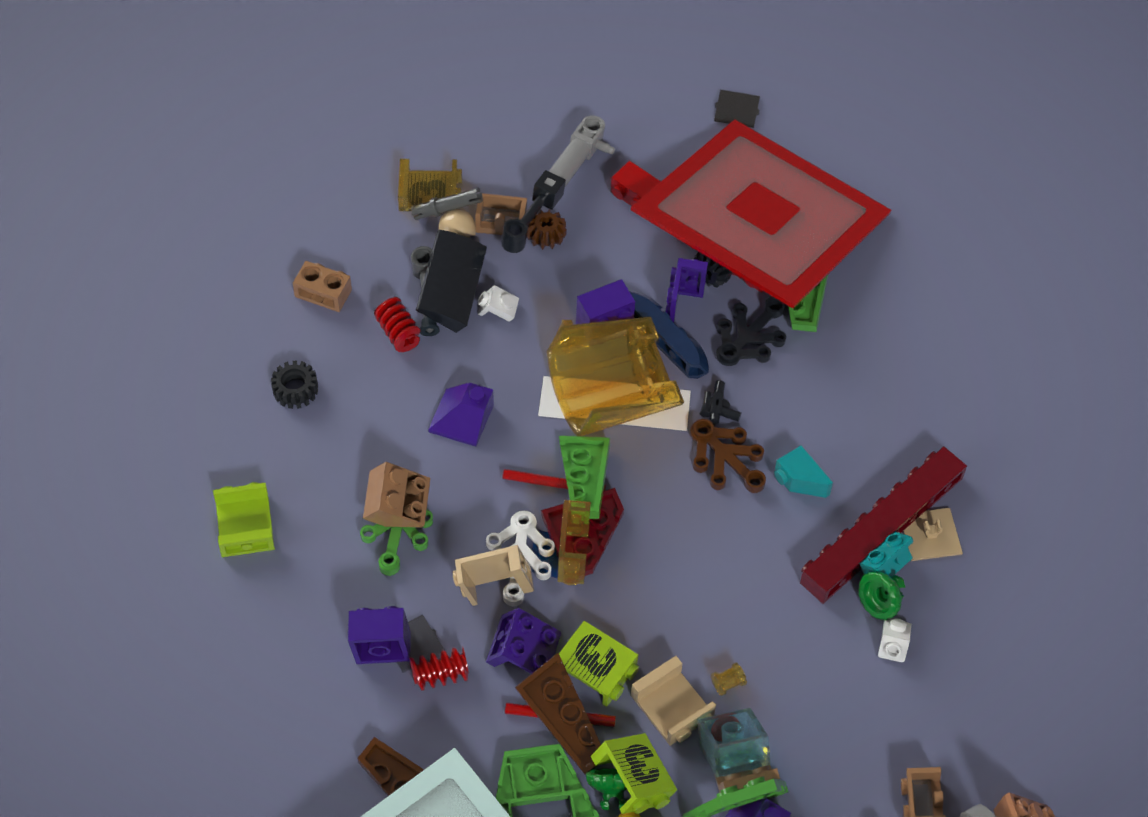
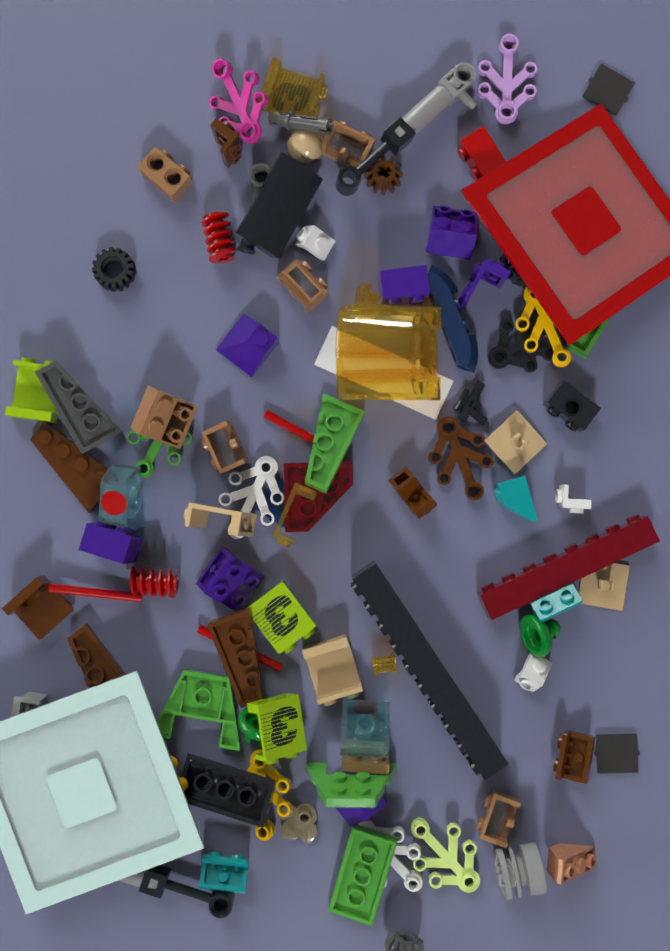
camera: 20 degrees right, 30 degrees up
none -> reddish brown bracket [2,575,74,640]
none -> reddish brown wing [30,422,118,513]
none -> dark grey wing [35,361,123,454]
none -> red bar [49,583,143,603]
none -> clear light blue brick [98,464,144,527]
none -> medium nougat window [201,421,250,475]
none -> dark pink plant [209,59,269,144]
none -> reddish brown bracket [210,118,242,168]
none -> medium nougat window [276,259,328,314]
none -> black brick [350,561,509,780]
none -> reddish brown brick [388,467,437,519]
none -> dark purple slope [426,206,478,260]
none -> lavender plant [477,34,537,125]
none -> tan piece [484,410,547,475]
none -> yellow plant [515,286,571,368]
none -> black brick [543,380,601,432]
none -> reddish brown bracket [553,730,596,784]
none -> white bracket [555,484,591,514]
none -> clear smoke piece [594,733,640,774]

